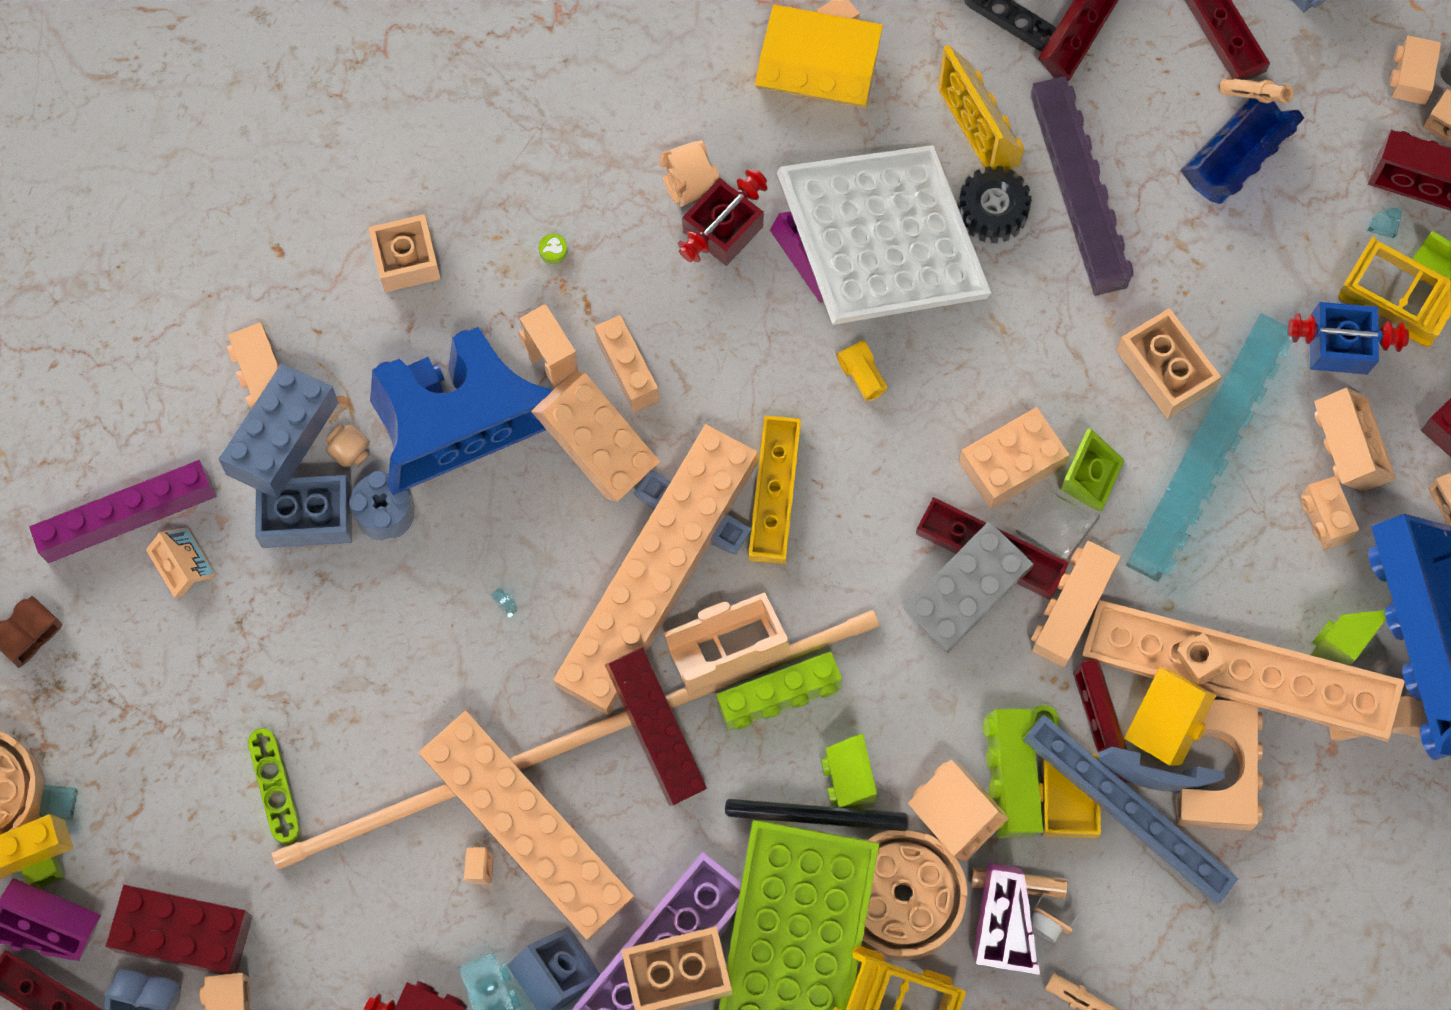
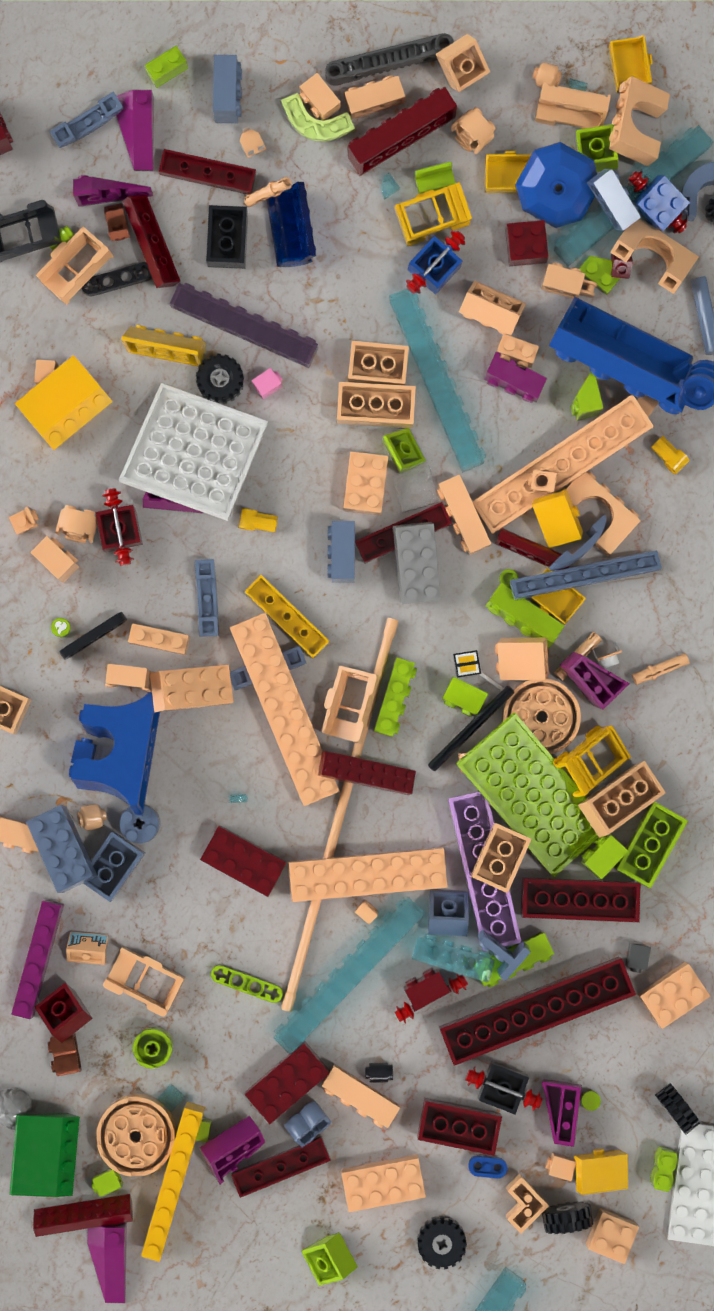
camera: 55 degrees left, 15 degrees up
none -> light nougat bracket [9,506,39,535]
none -> light nougat brick [30,536,79,583]
none -> dark red brick [35,983,93,1043]
none -> black beam [59,612,127,660]
none -> light nougat piece [103,946,185,1017]
none -> lime brick [132,1027,174,1069]
none -> sand blue slope [195,559,219,637]
none -> dark red brick [200,825,287,897]
none -> black brick [206,205,248,269]
none -> light nougat piece [240,126,266,158]
none -> bright pink brick [252,368,283,399]
none -> clear light blue brick [274,896,426,1054]
none -> yellowish green plate [281,93,355,142]
none -> sand blue brick [327,521,355,583]
none -> light nougat brick [337,382,416,428]
none -> piece [453,650,504,691]
none -> magenta wedge [484,351,547,403]
none -> yellow piece [651,436,690,475]

